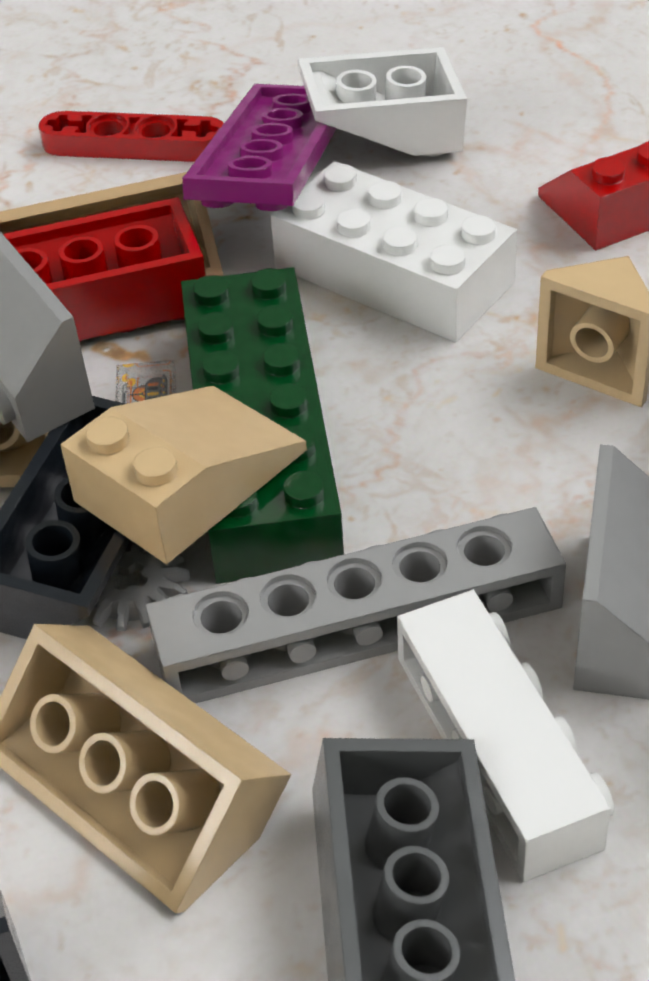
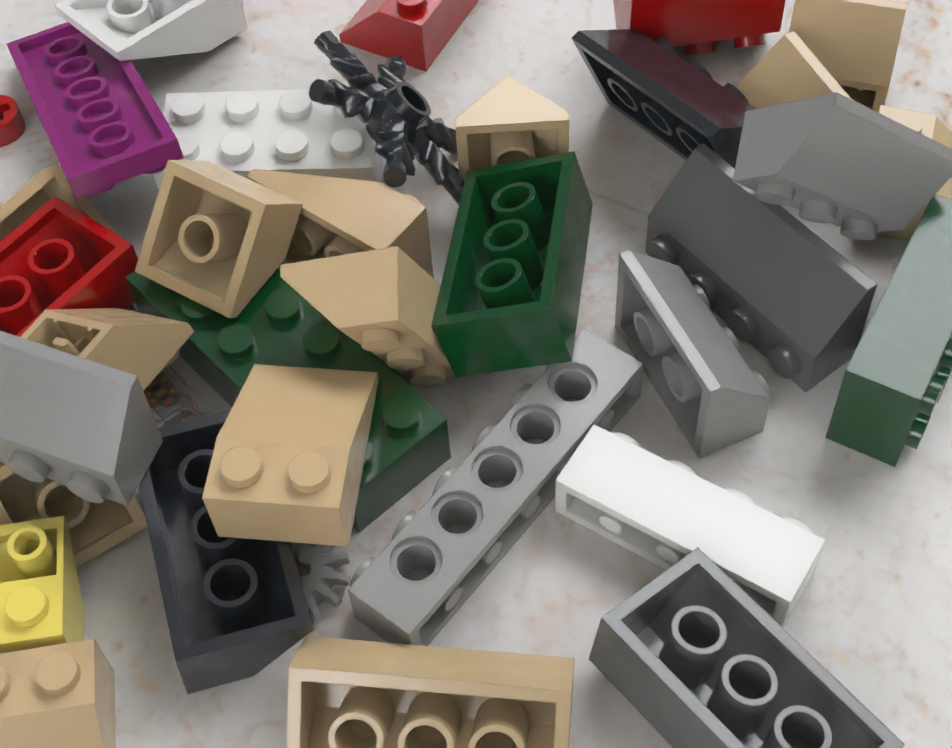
camera: 35 degrees left, 10 degrees up
none -> tan slope [21,308,194,391]
none -> tan slope [135,160,303,318]
none -> tan slope [246,169,434,279]
none -> tan slope [280,246,455,386]
none -> black piece [309,30,464,205]
none -> dark green brick [431,151,593,377]

